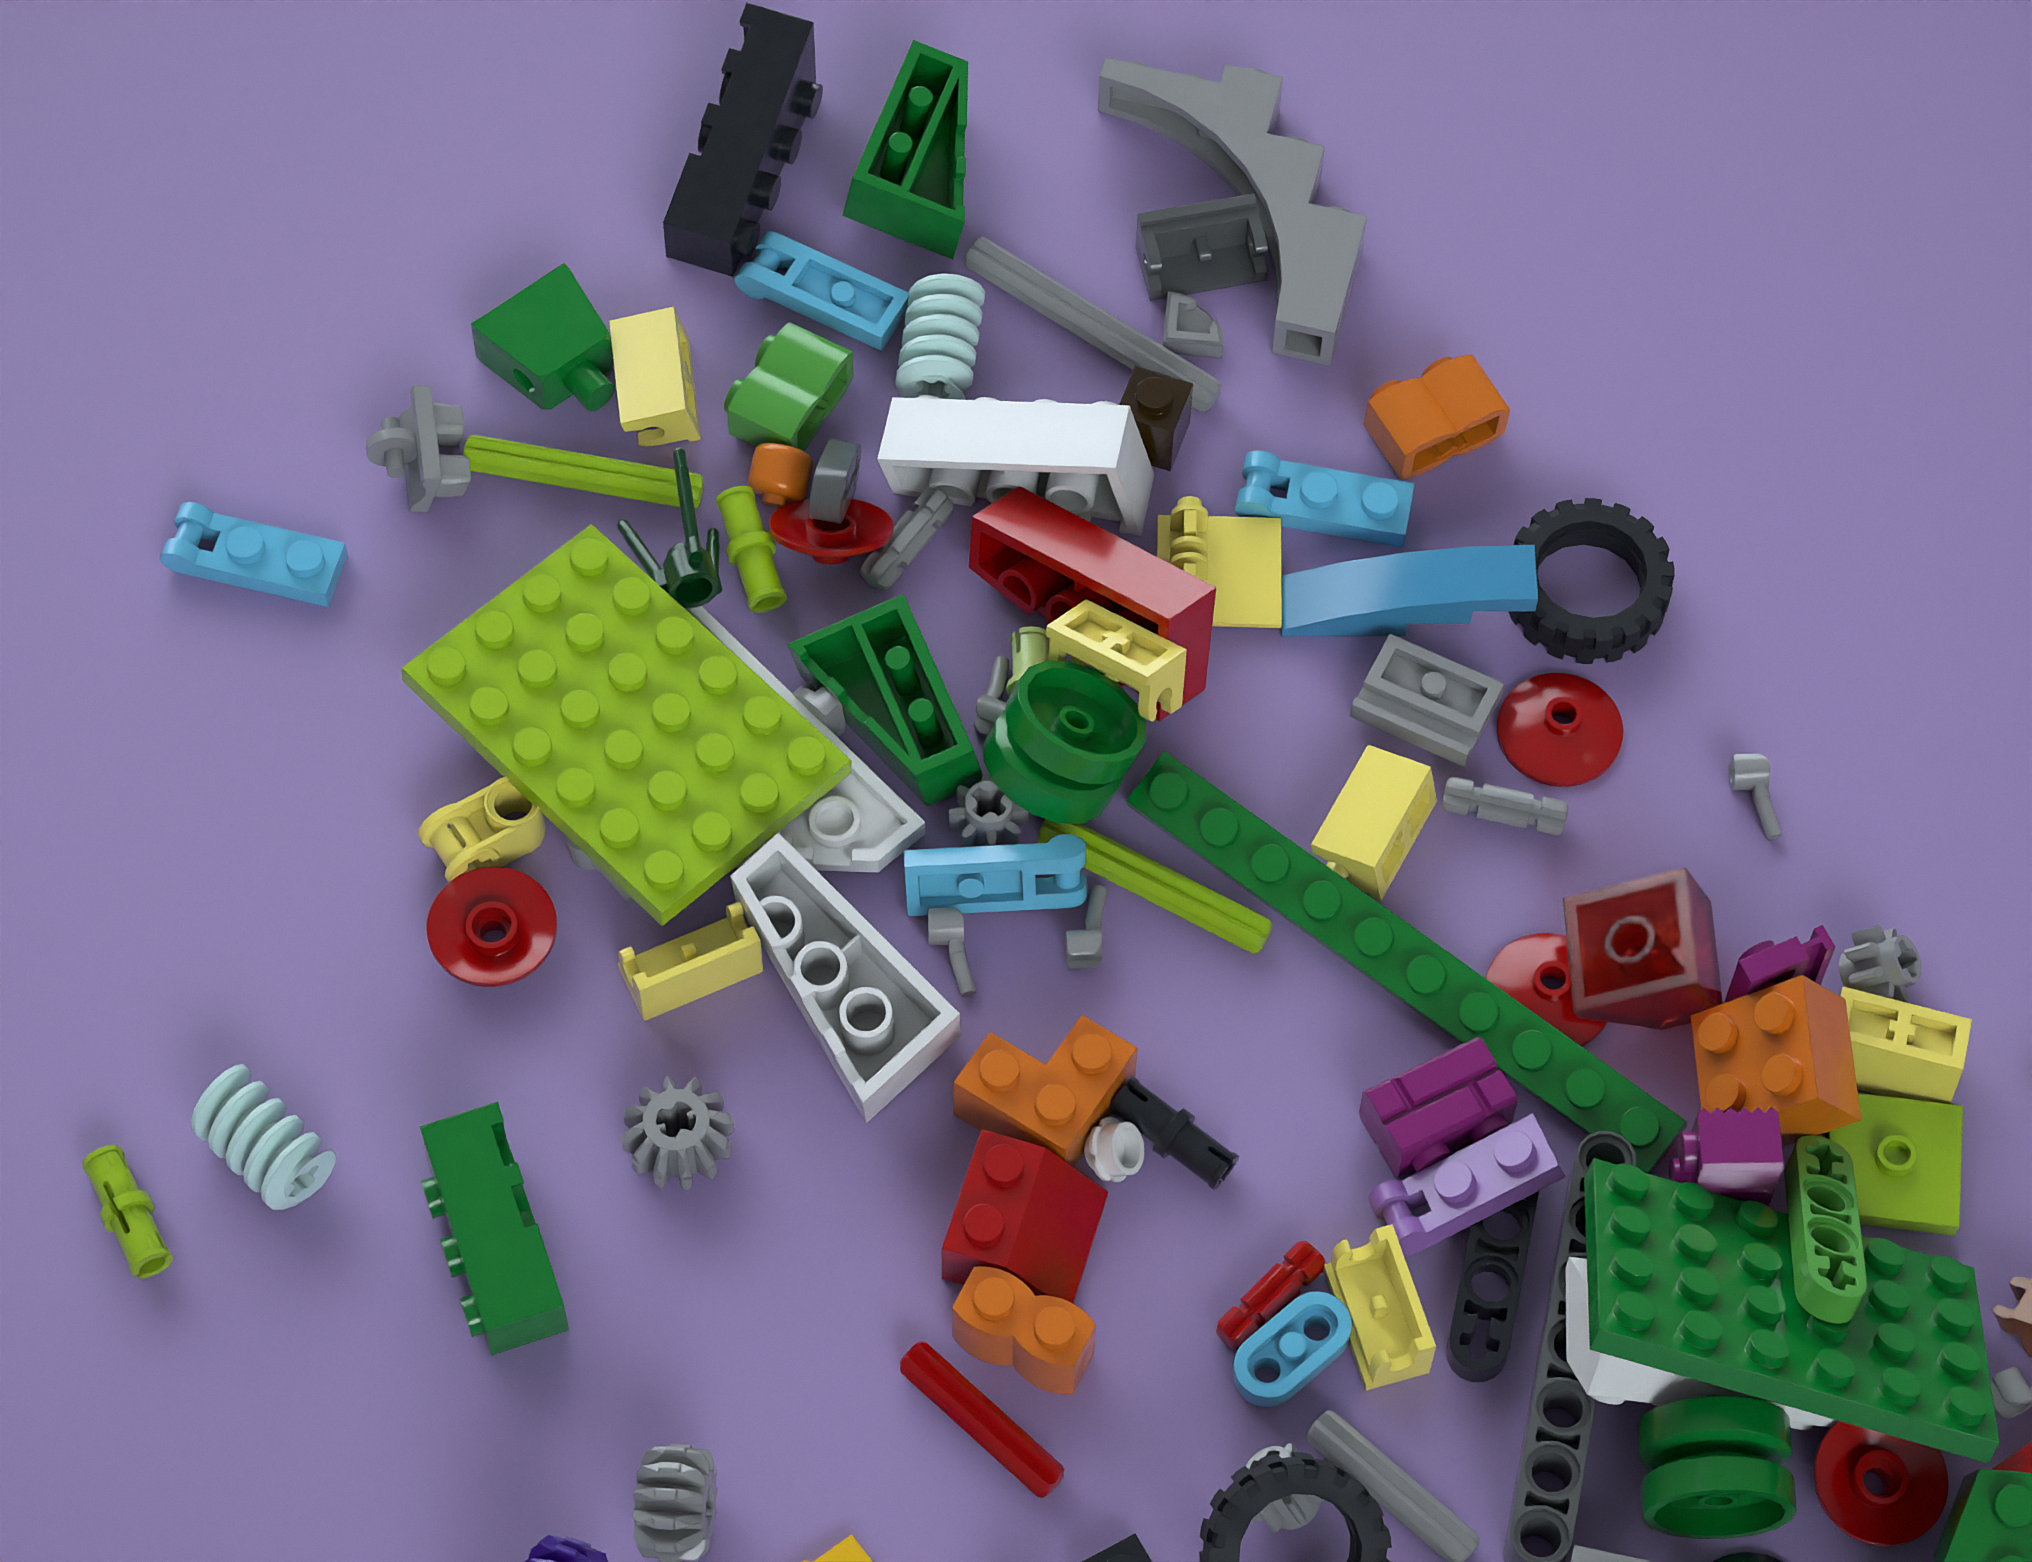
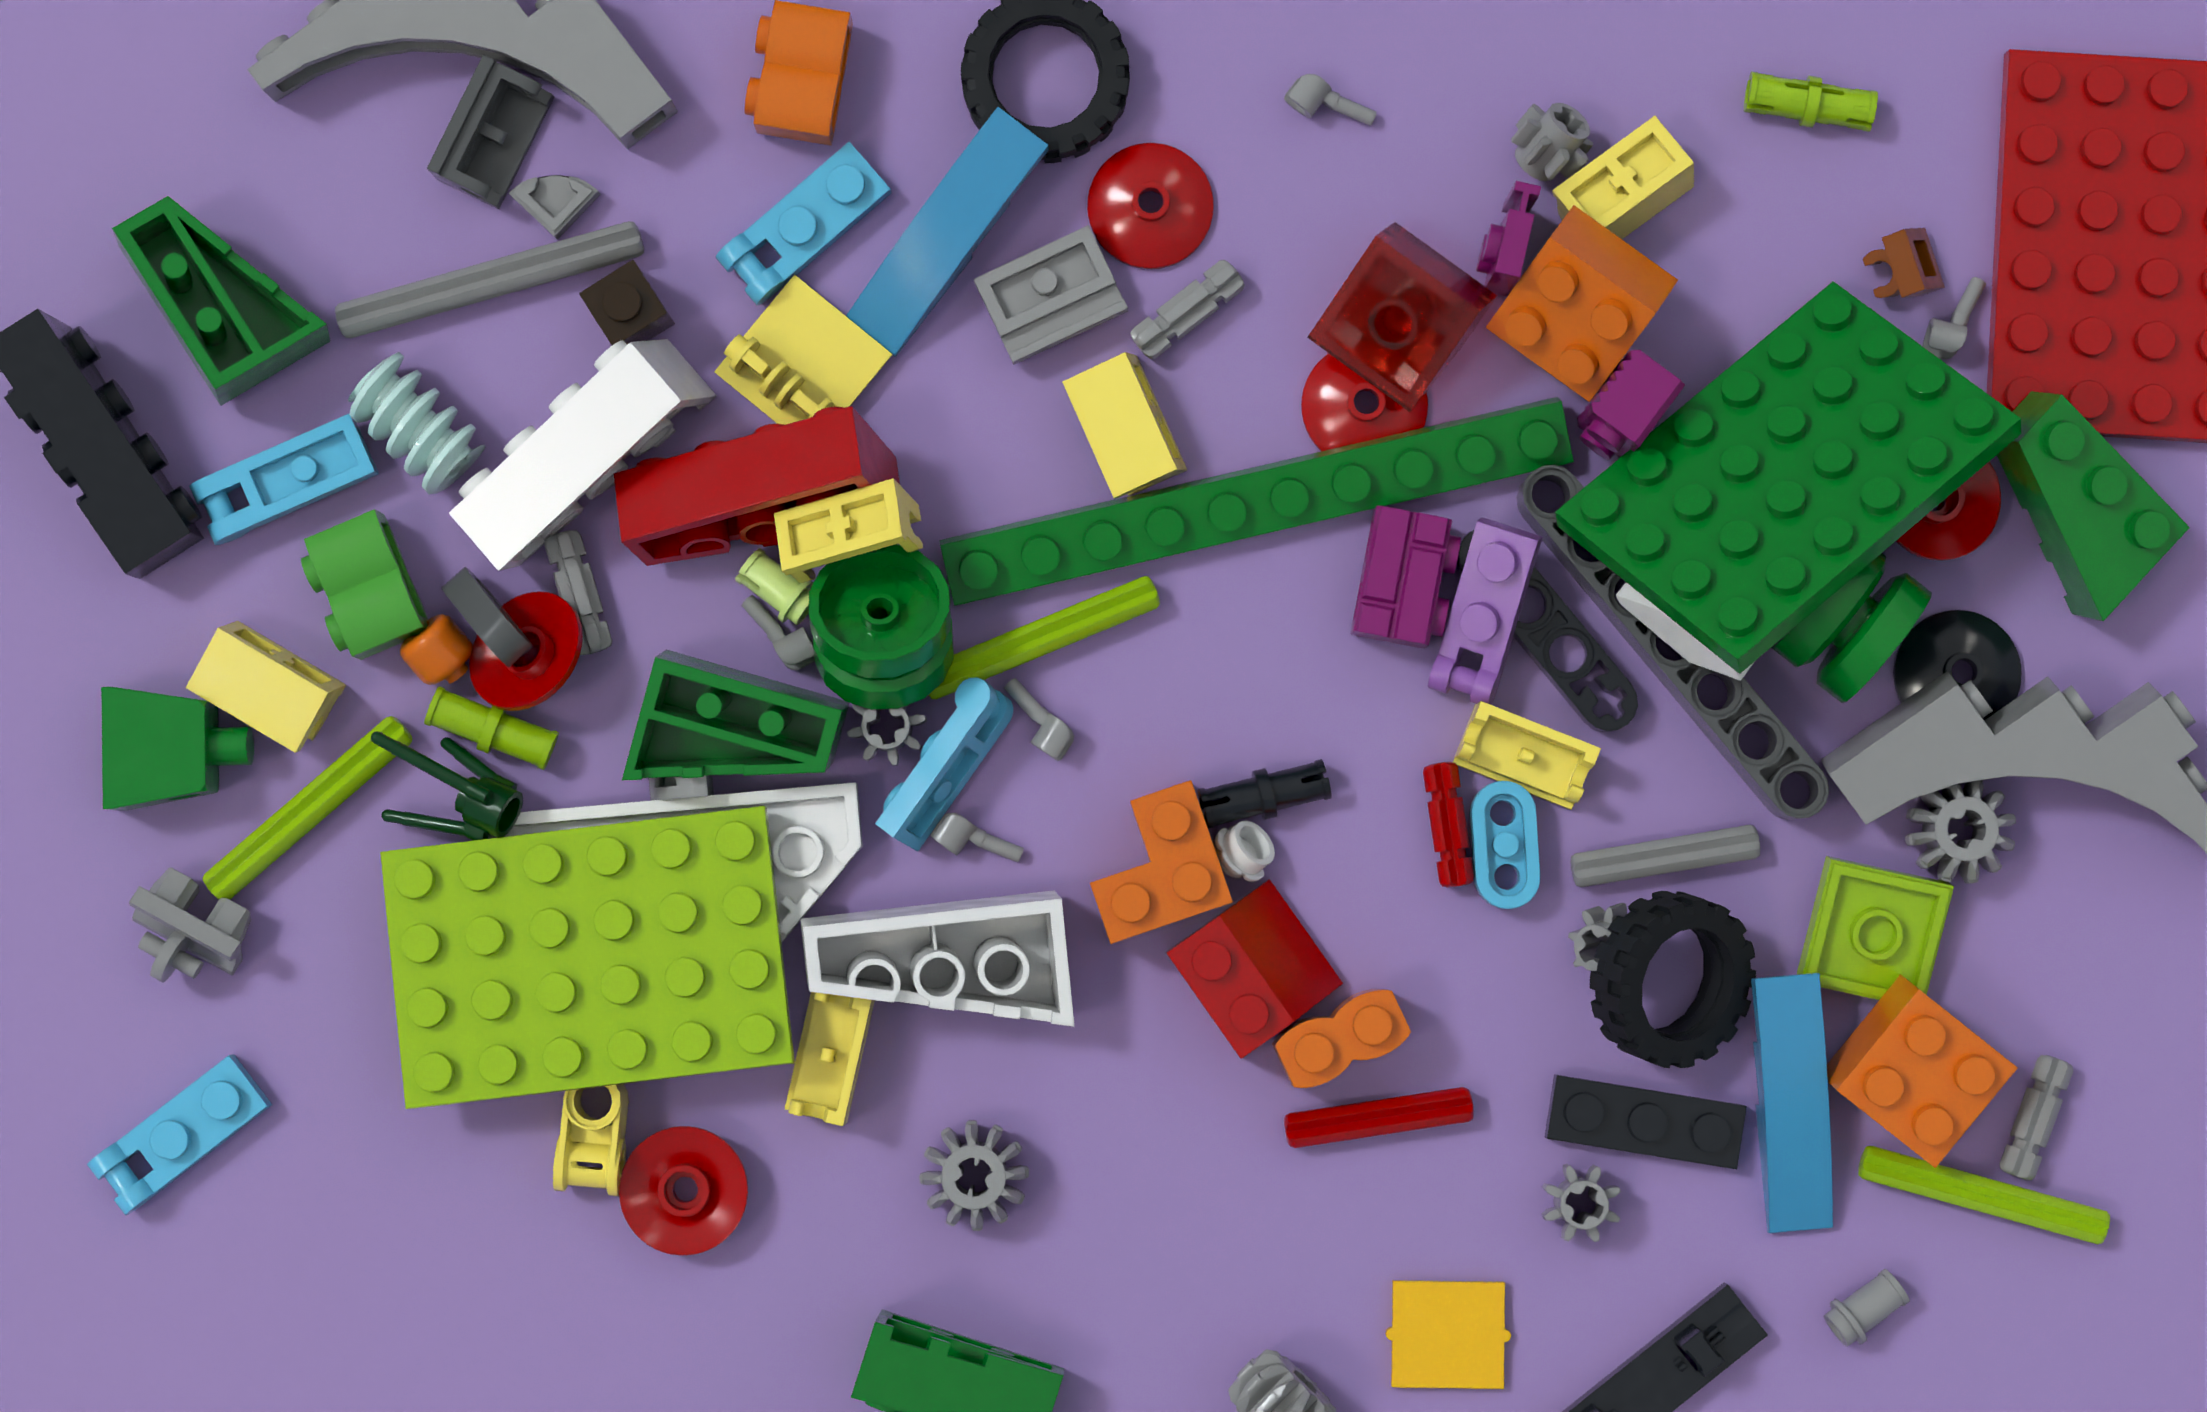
camera: 50 degrees left, 25 degrees up
bright green beam [1784,1135,1867,1324] -> none
lime plate [1826,1093,1963,1236] -> none

